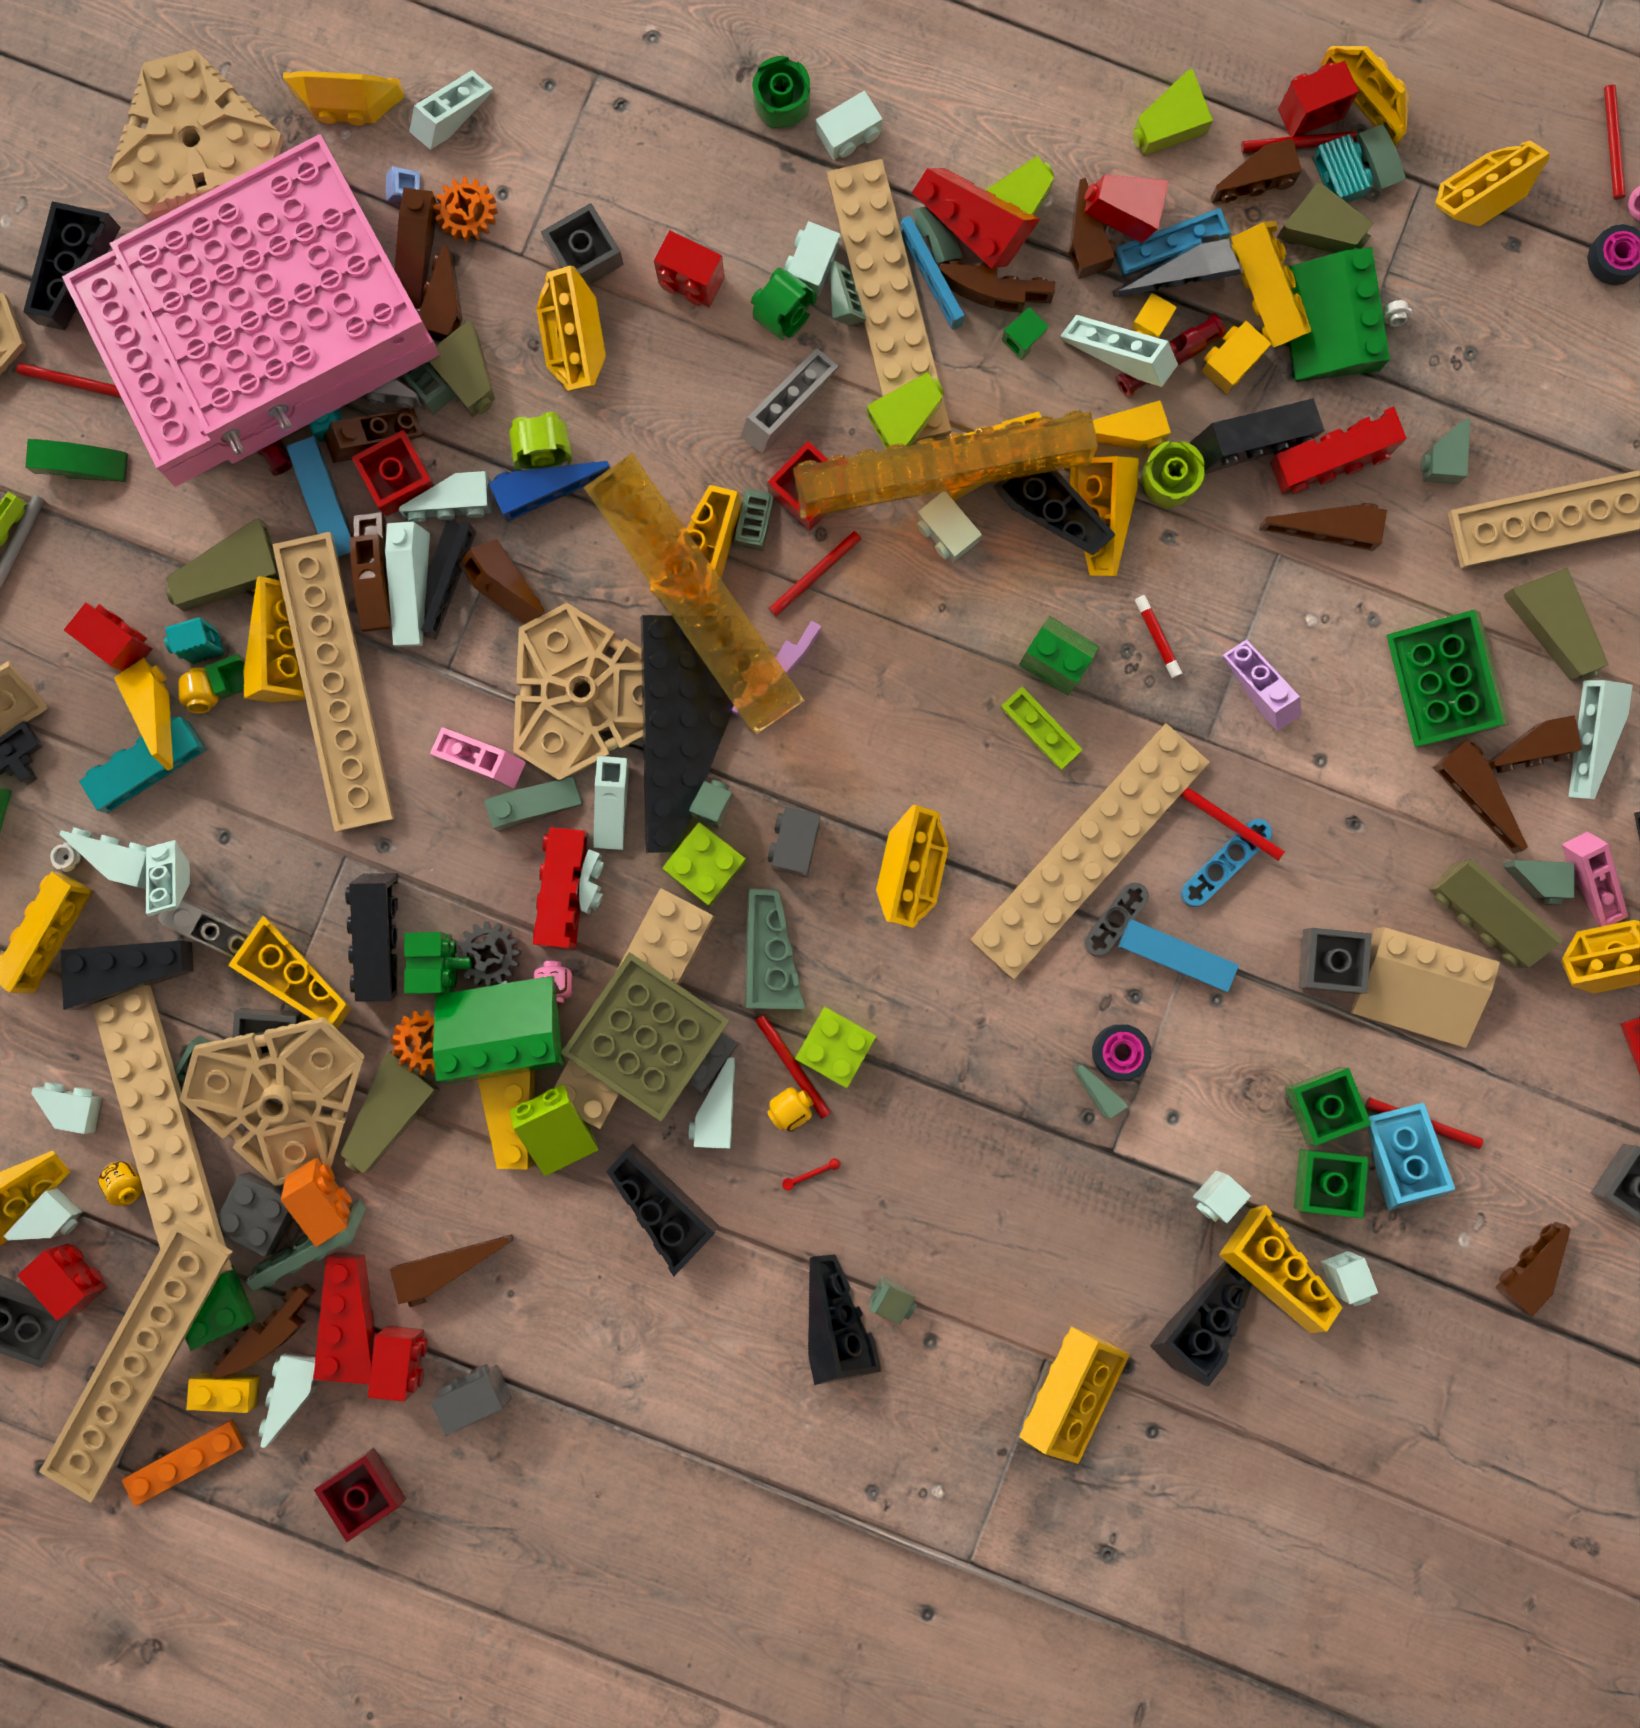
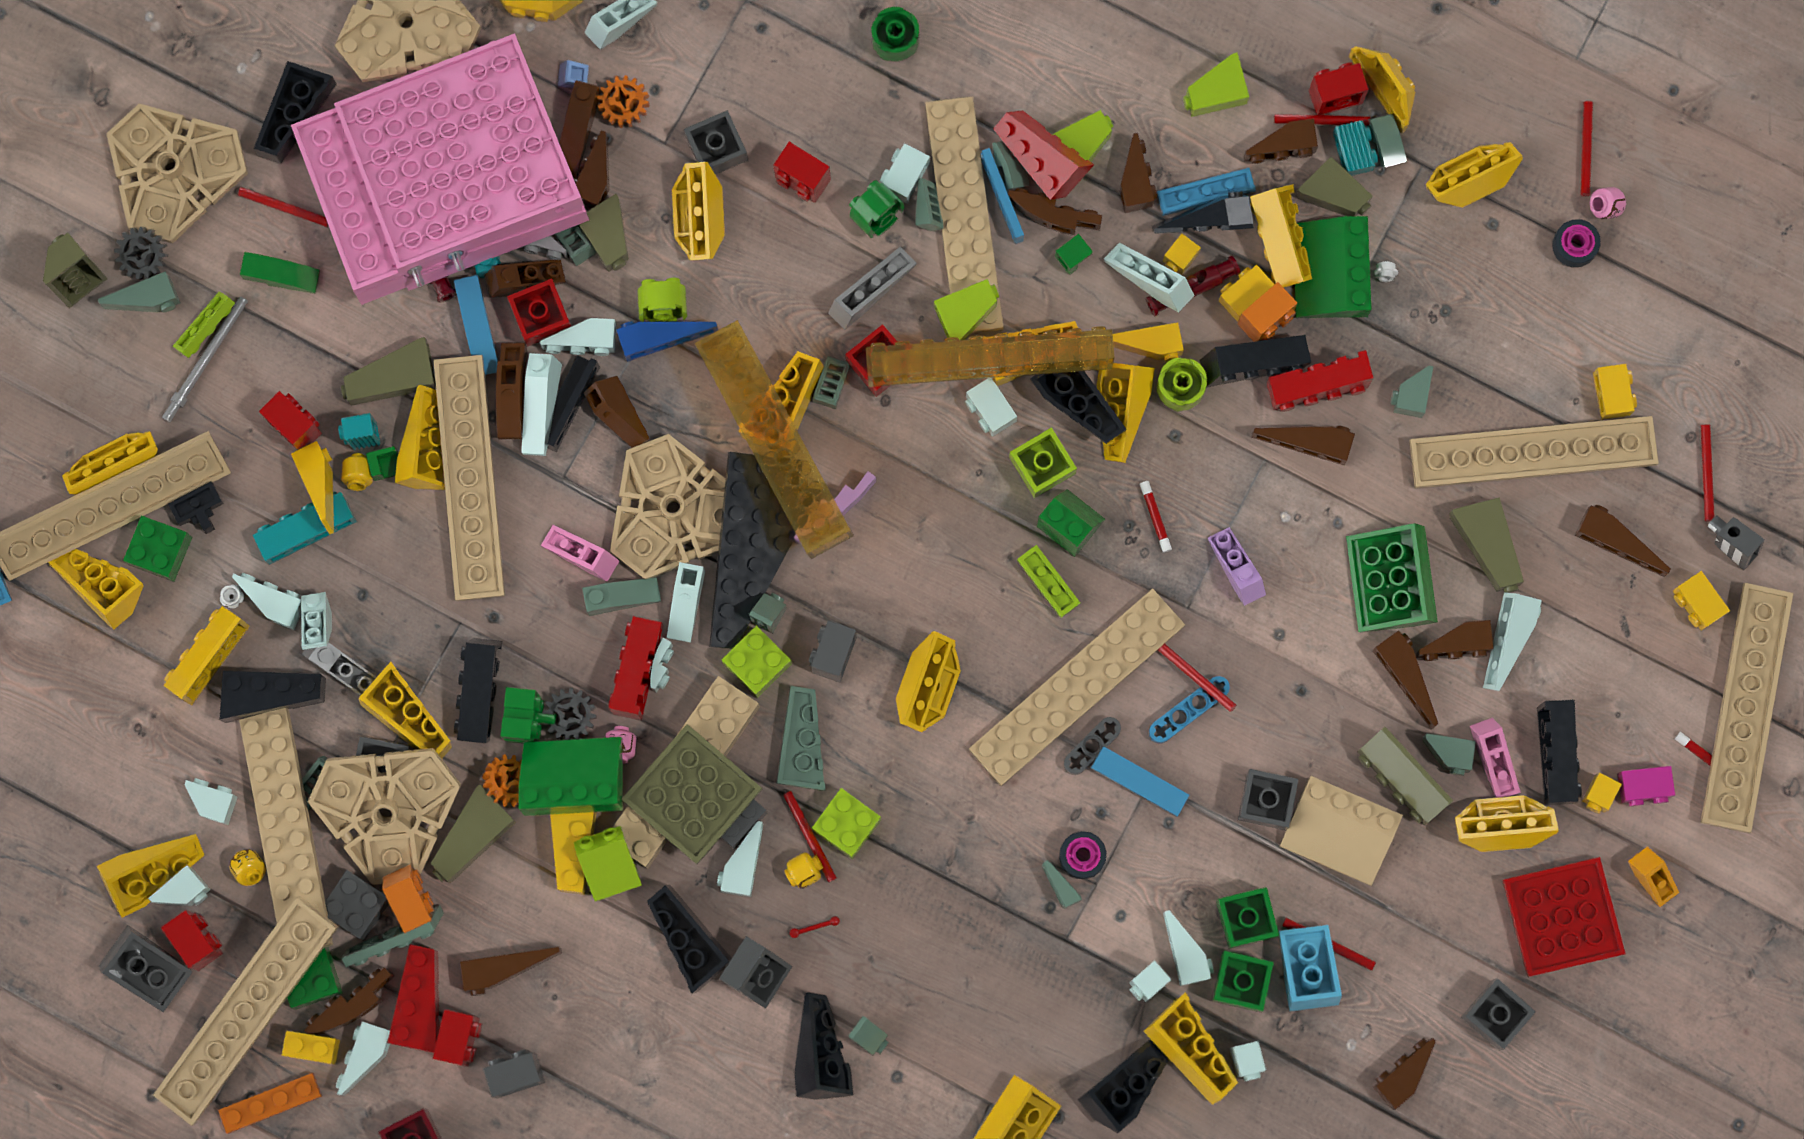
camera: 10 degrees right, 5 degrees down
red bar [768,531,862,617] -> none
light aqua brick [816,90,883,161] -> none
slope [1084,174,1169,243] -> none
none -> dark grey brick [719,936,793,1009]
none -> lime brick [1009,427,1077,499]
none -> light aqua slope [1163,910,1214,986]
none -> orange brick [1238,282,1297,342]

